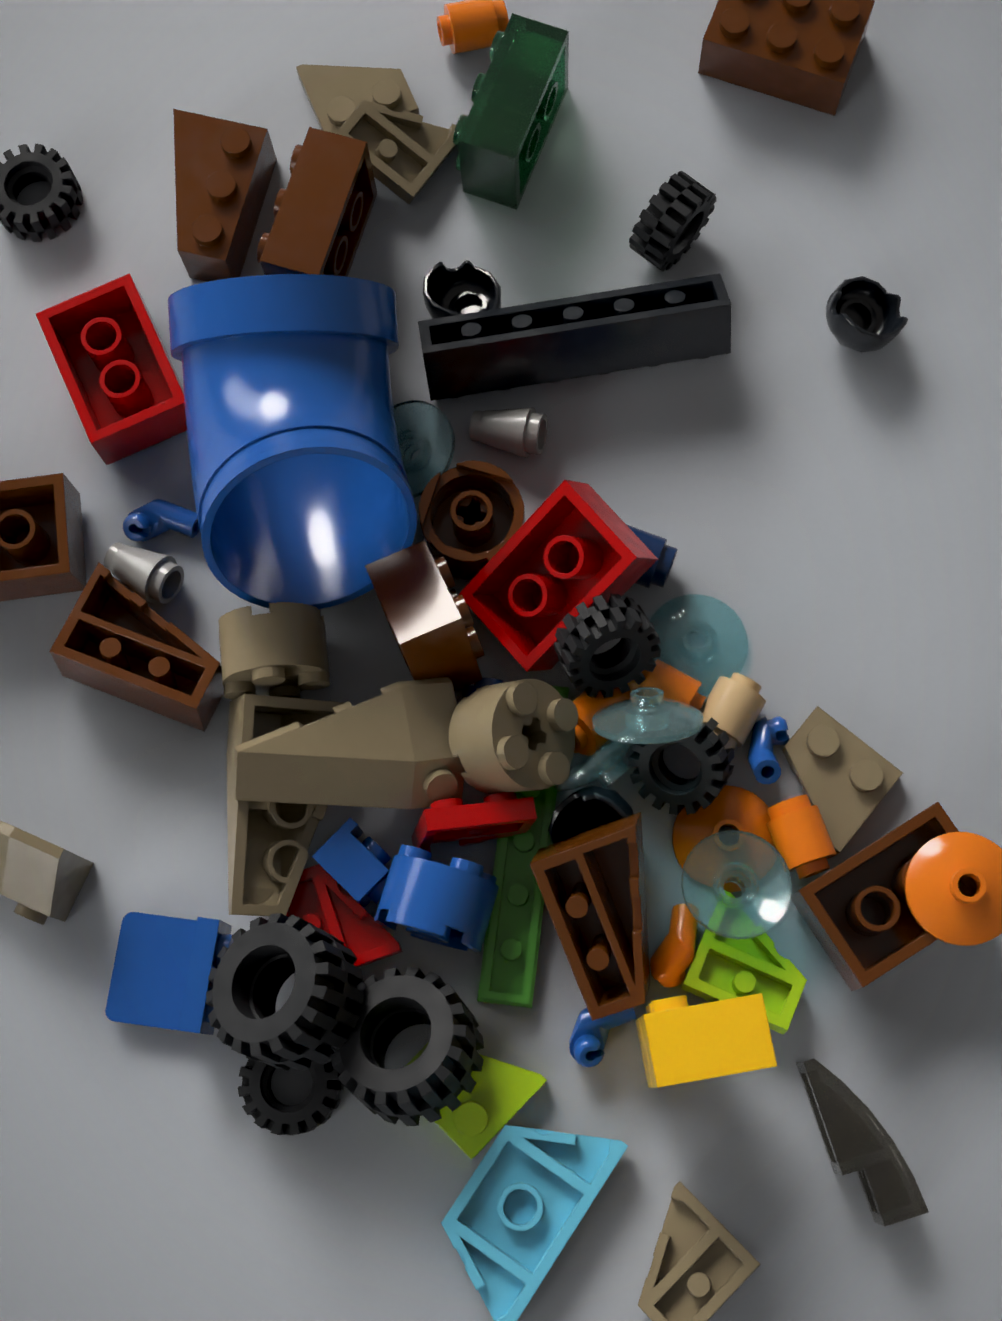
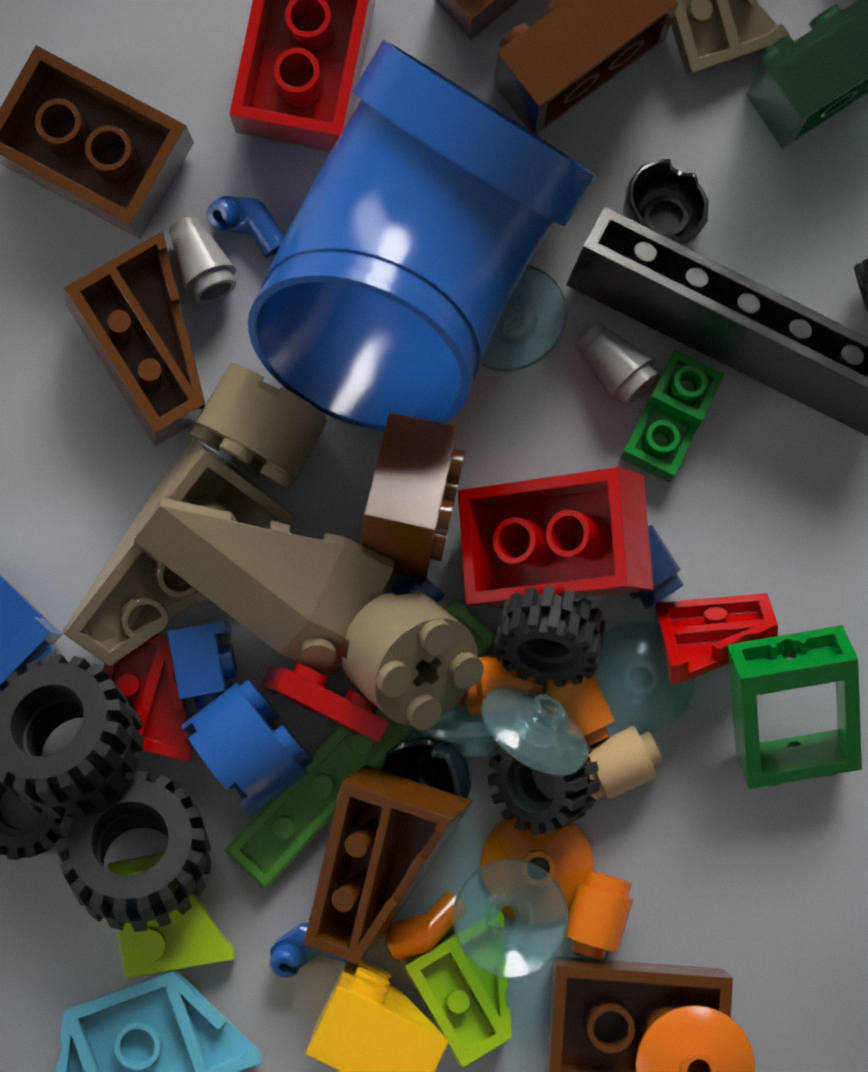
camera: 30 degrees right, 10 degrees up
reddish brown brick [419,460,525,580] -> none
blue arm [747,716,789,784] -> none
dark tan wing [782,706,903,854] -> none
none -> green slope [620,349,725,483]
none -> red wing [655,593,778,685]
none -> green window [727,625,862,789]

